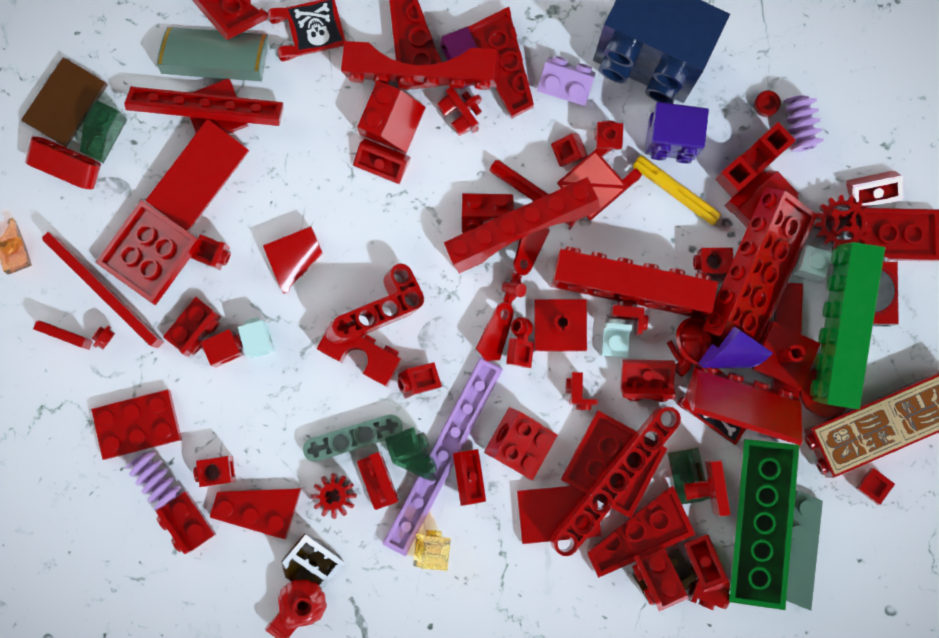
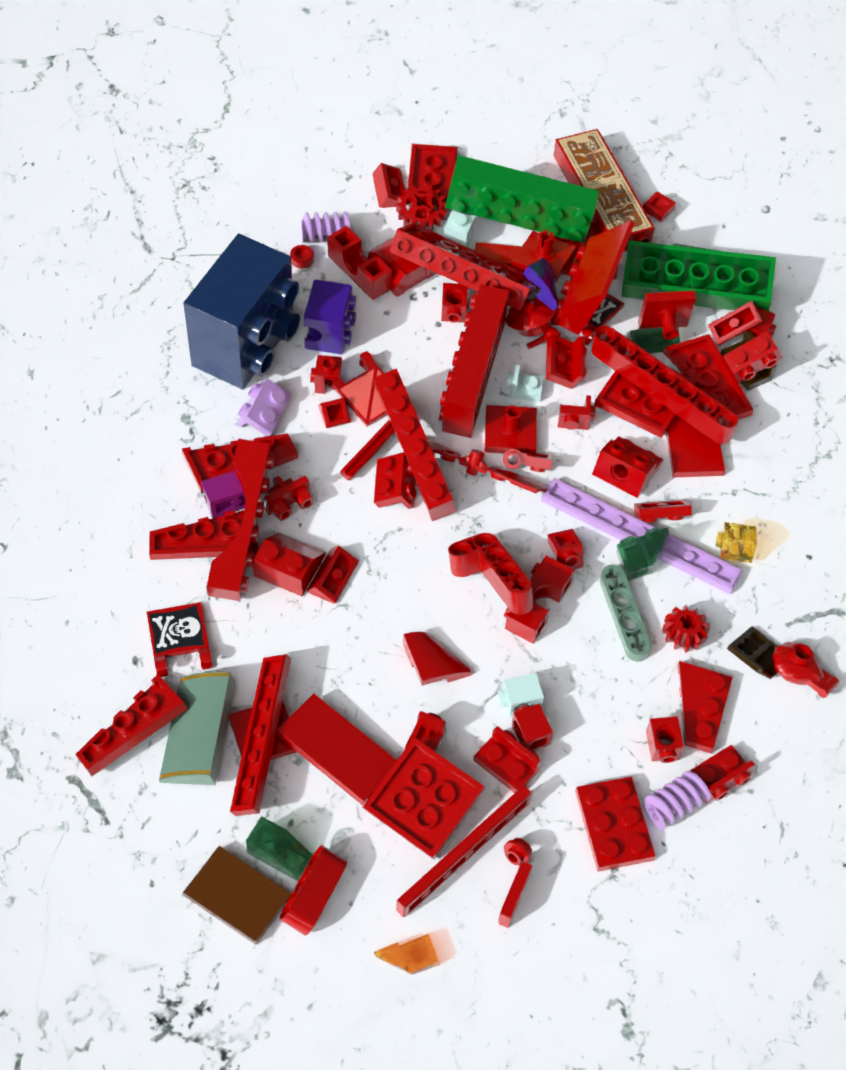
camera: 90 degrees left, 25 degrees down
red bracket [357,452,400,510] -> none
red bracket [610,301,649,336] -> none
yellow axle [633,155,721,225] -> none

